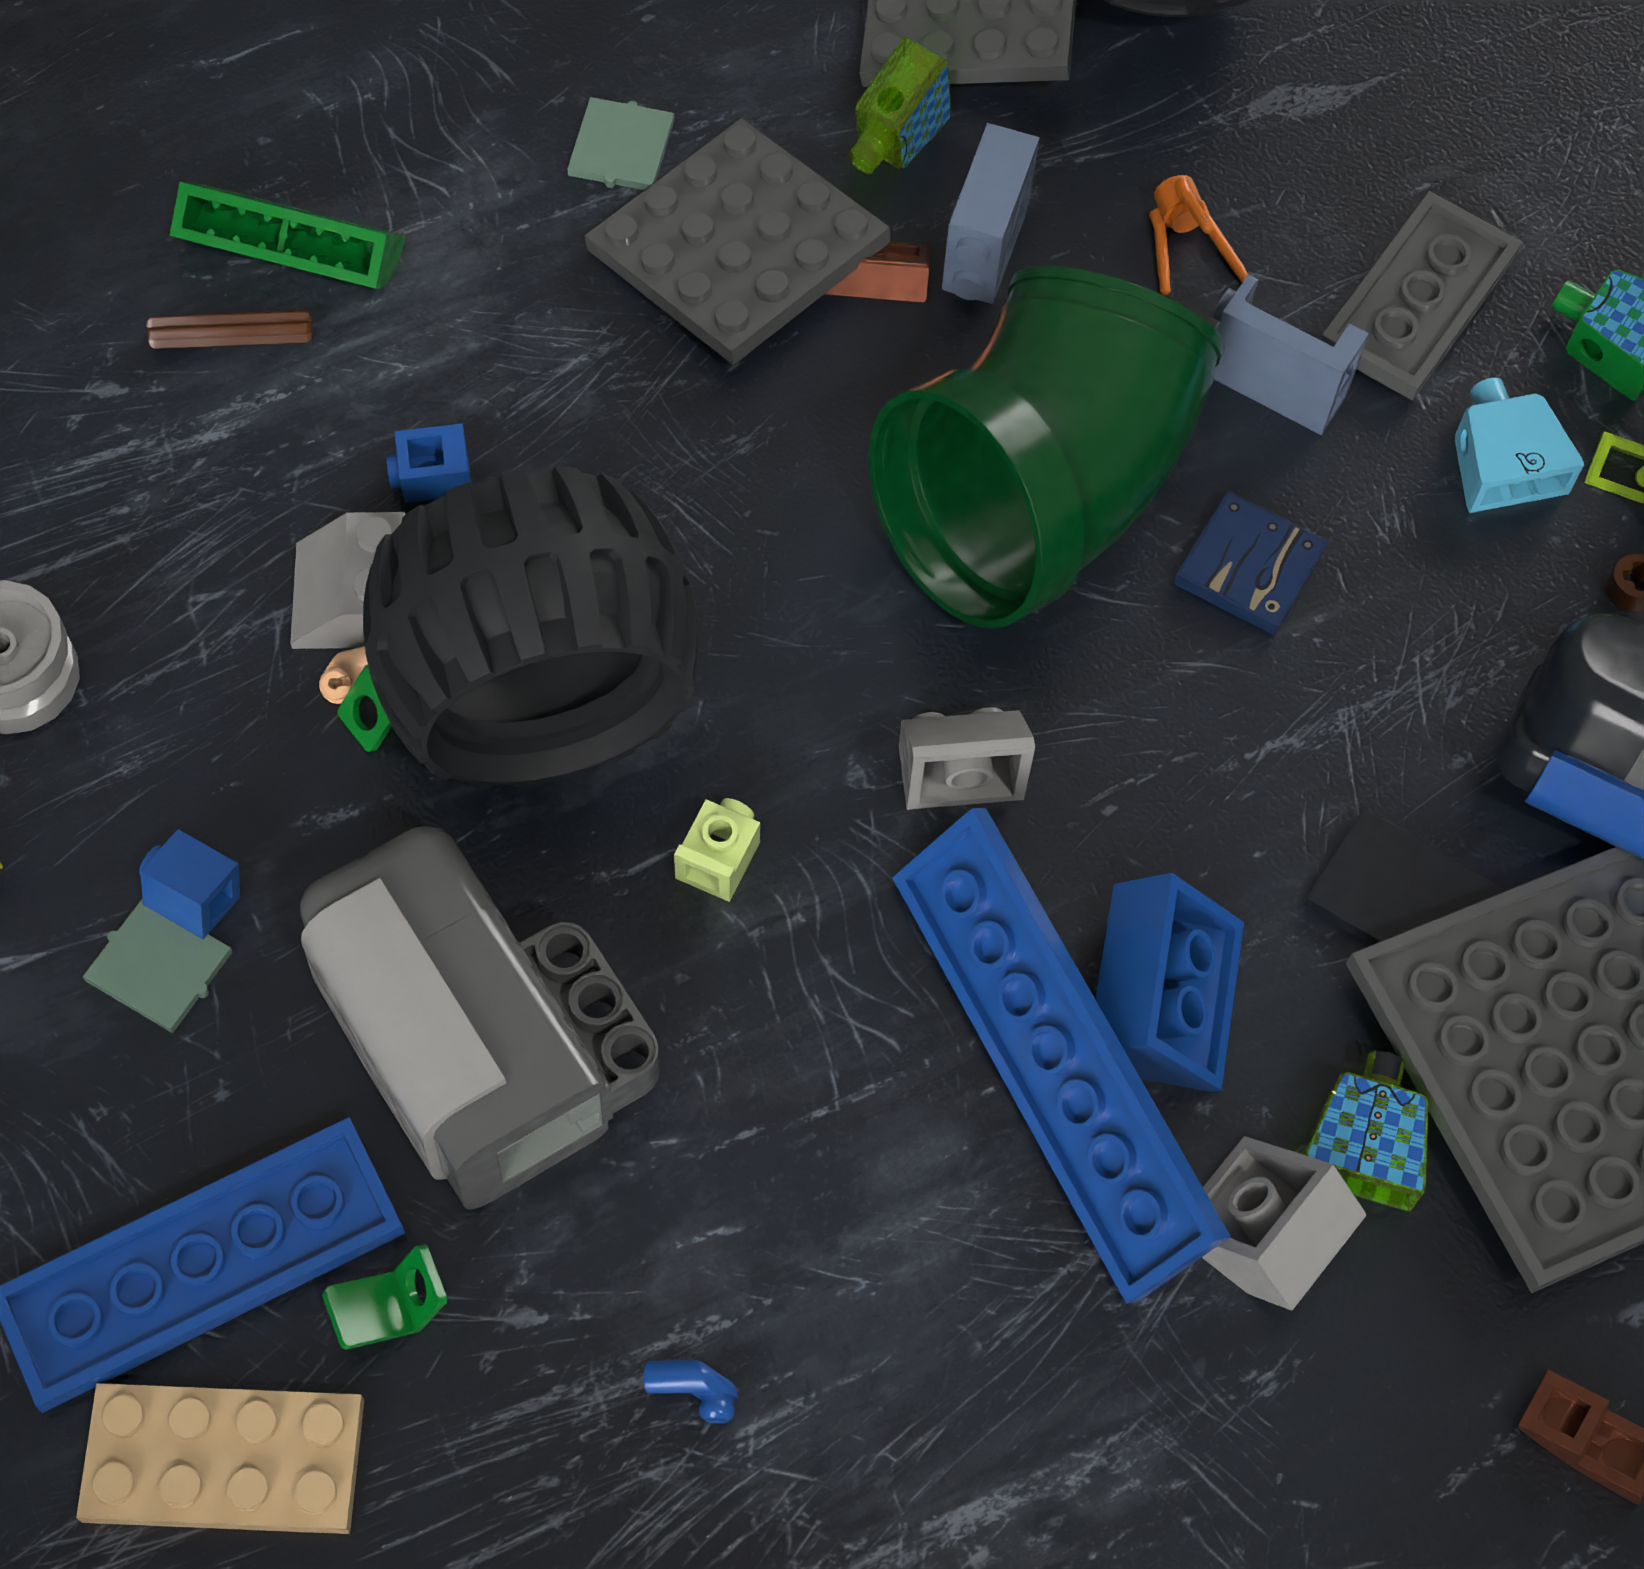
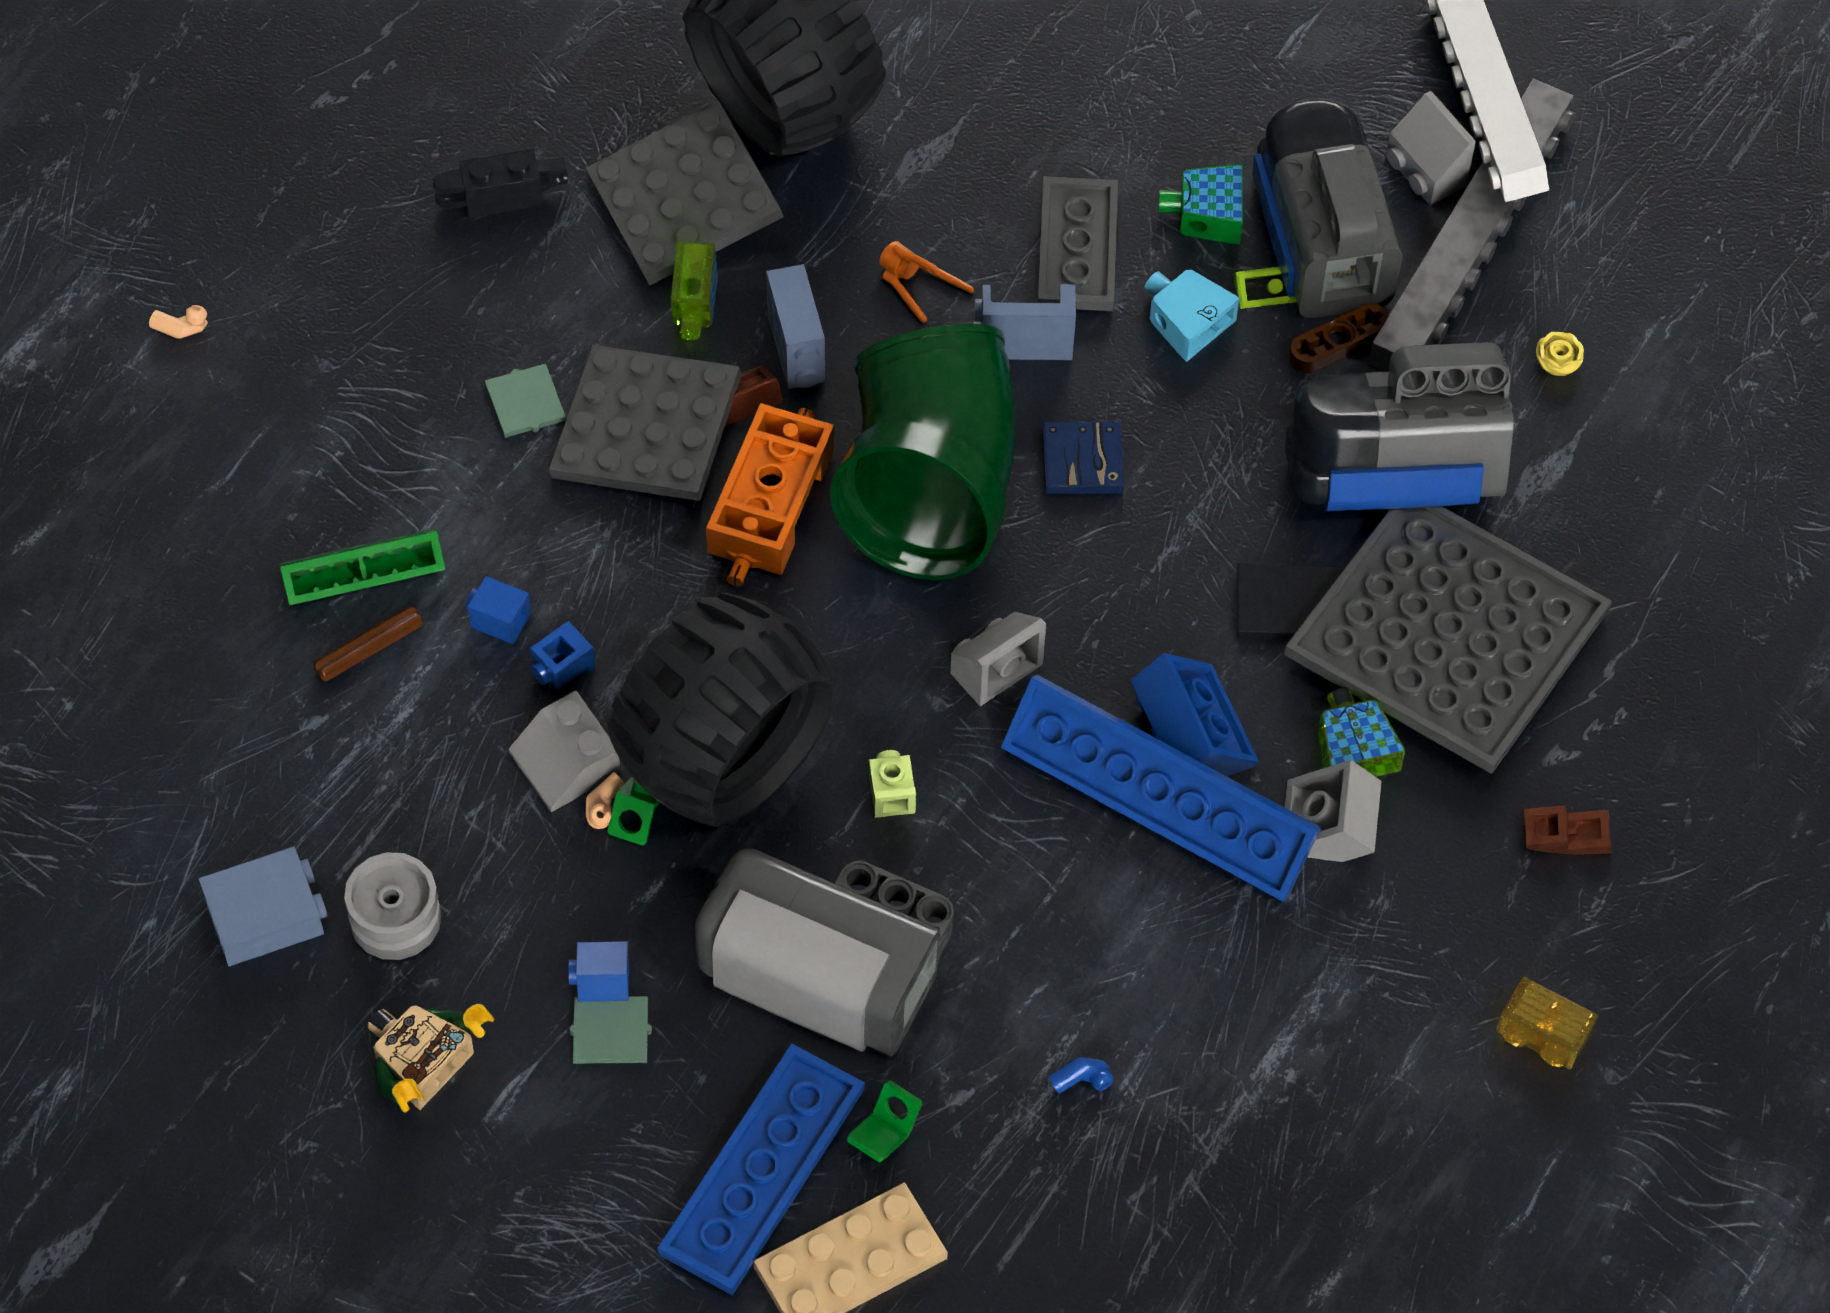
camera: 30 degrees left, 5 degrees down
none -> blue brick [466,576,531,644]
none -> orange brick [706,403,834,587]

